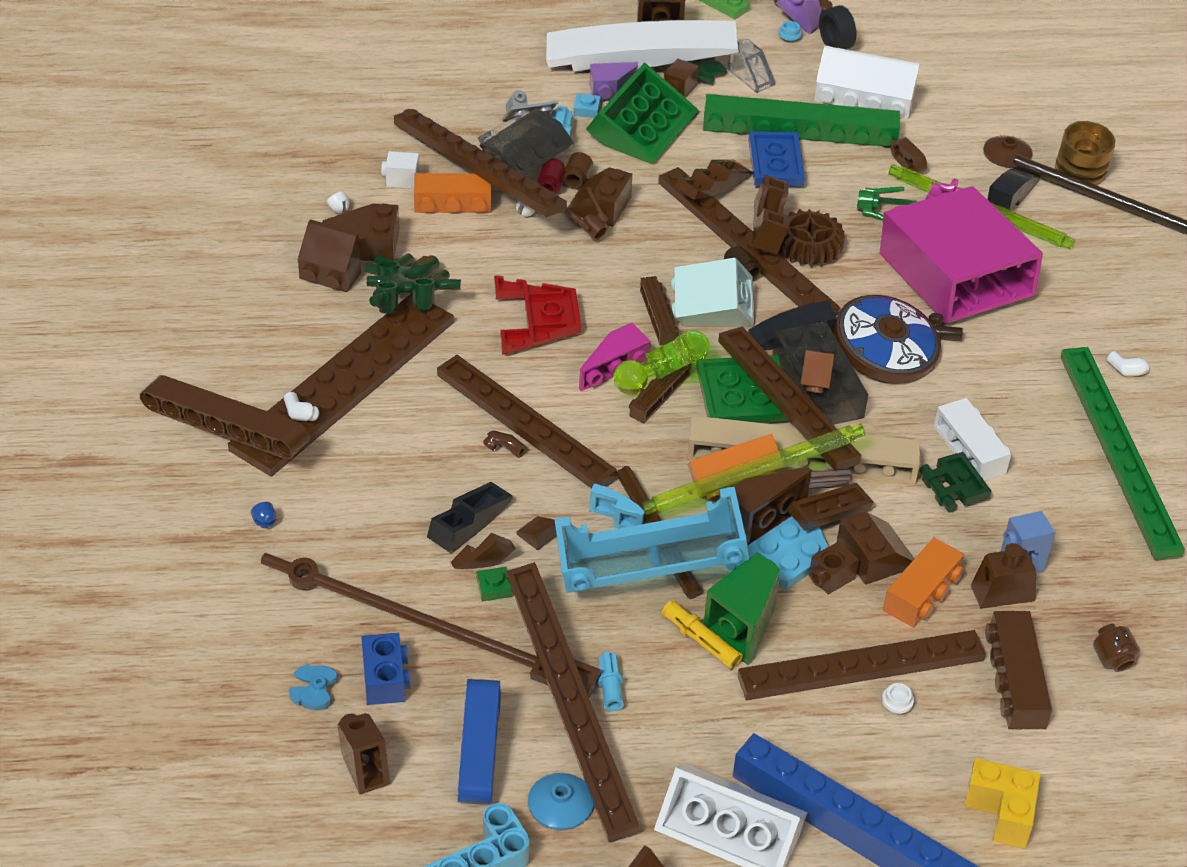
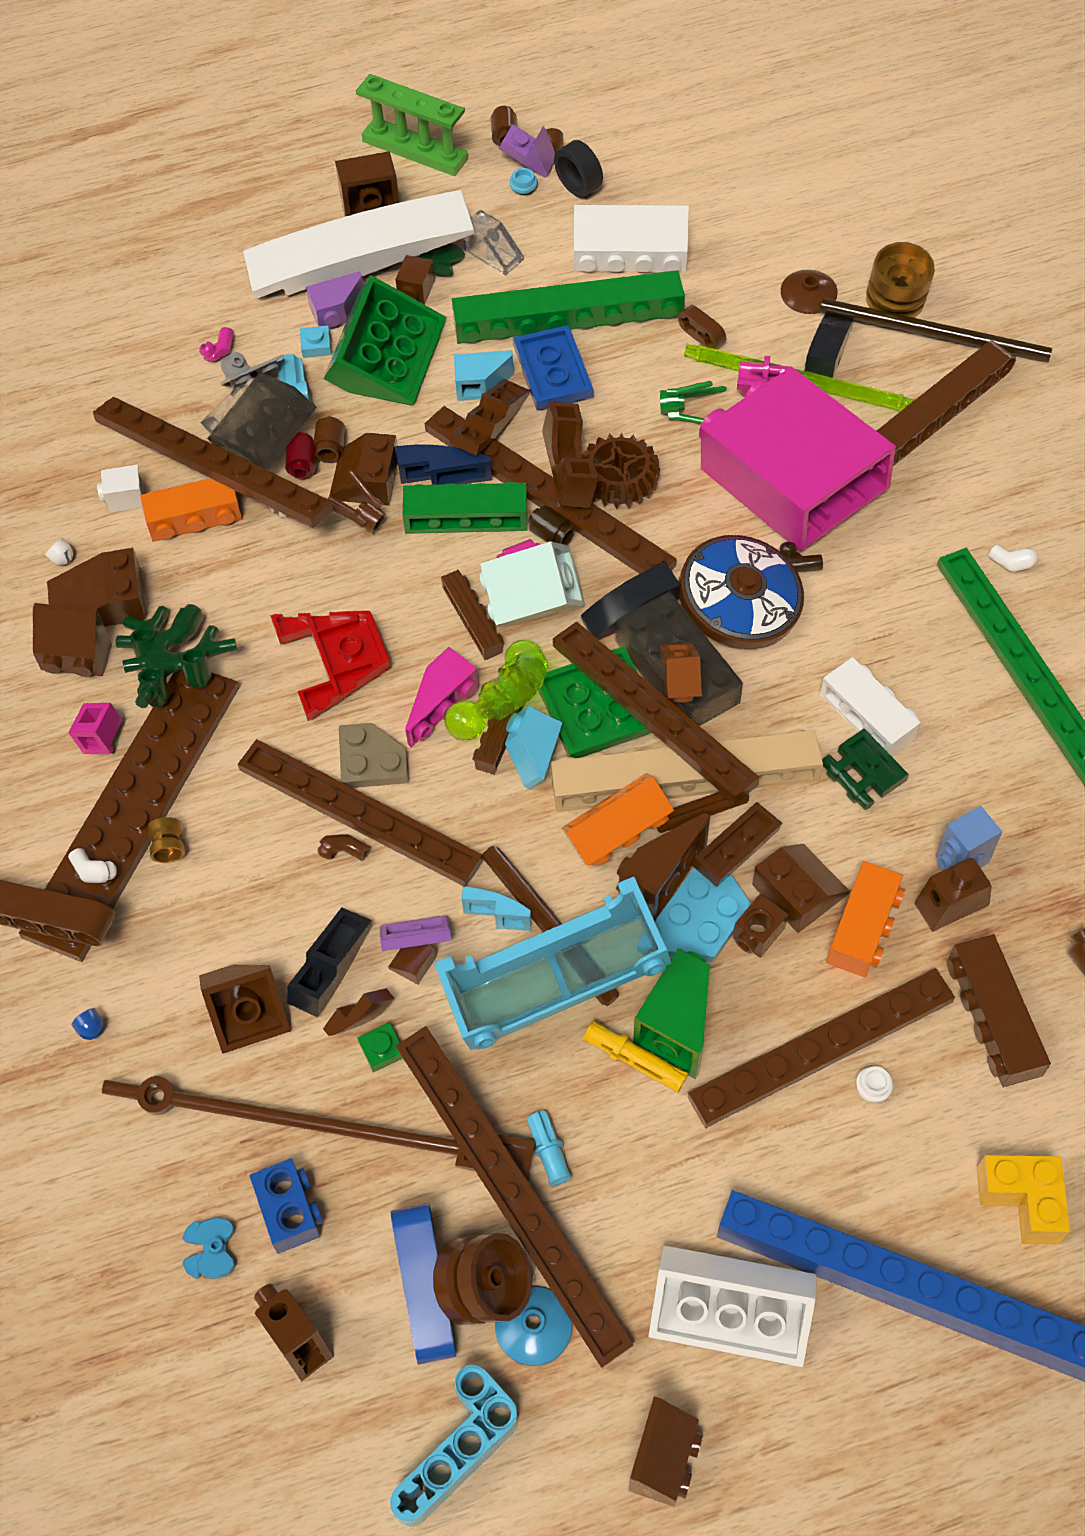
camera: 10 degrees left, 15 degrees up
clear neon green piece [642,423,866,515] -> none
none -> dark pink brick [68,702,122,754]
none -> pearl gold wheel [147,817,185,863]
none -> dark pink arm [199,327,234,362]
none -> reddish brown slope [199,964,291,1054]
none -> dark tan plate [339,723,409,788]
none -> medium lavender tile [379,915,452,951]
none -> dark blue slope [395,444,492,485]
none -> green brick [402,482,527,534]
none -> reddish brown wheel [433,1233,532,1325]
none -> medium azure slope [454,350,514,401]
none -> medium azure slope [505,705,562,789]
none -> reddish brown beam [876,340,1016,466]

